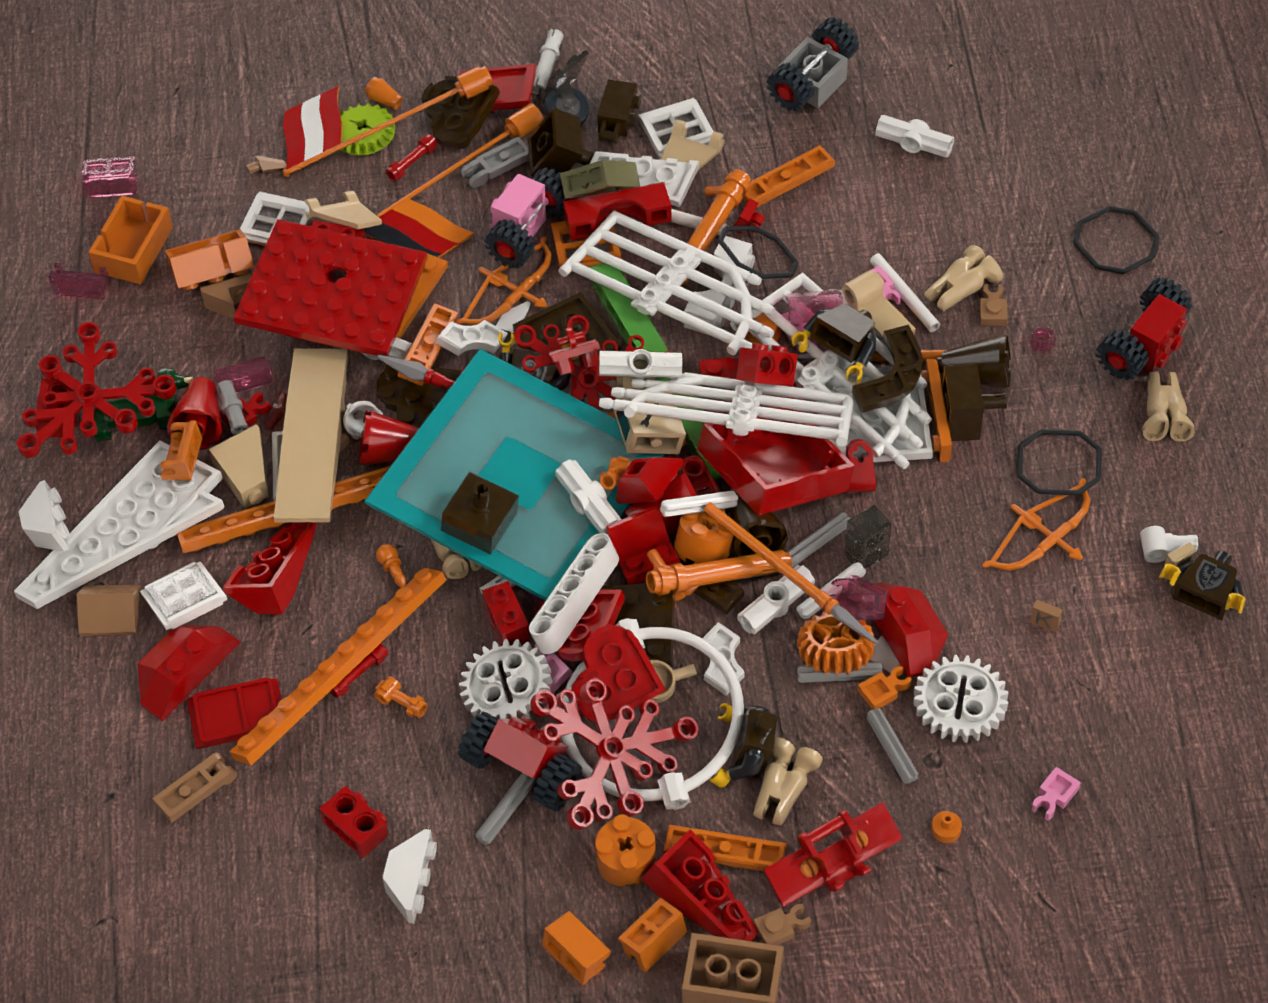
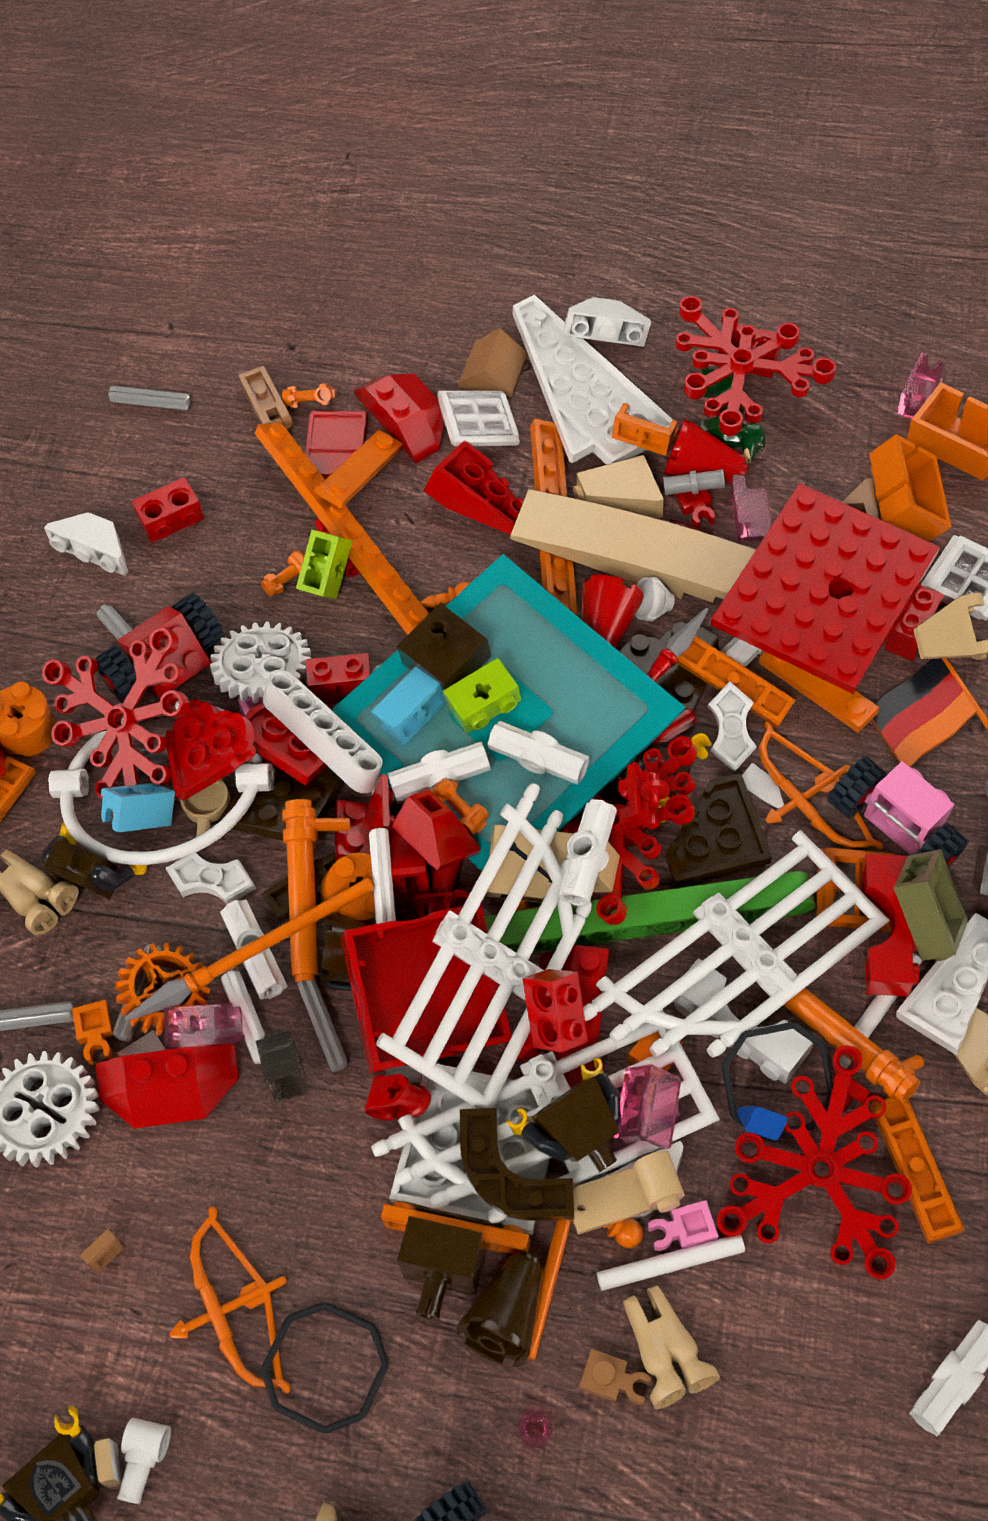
camera: 110 degrees right, 5 degrees up
none -> medium azure hinge [101,783,175,832]
none -> light grey axle [108,385,191,410]
none -> orange bar [282,383,337,408]
none -> lime brick [296,530,353,599]
none -> orange plate [316,429,403,509]
none -> medium azure hinge [371,666,446,746]
none -> lime brick [443,658,522,734]
none -> white piece [487,721,590,785]
none -> red plant [717,1045,912,1280]
none -> blue slope [737,1106,788,1141]

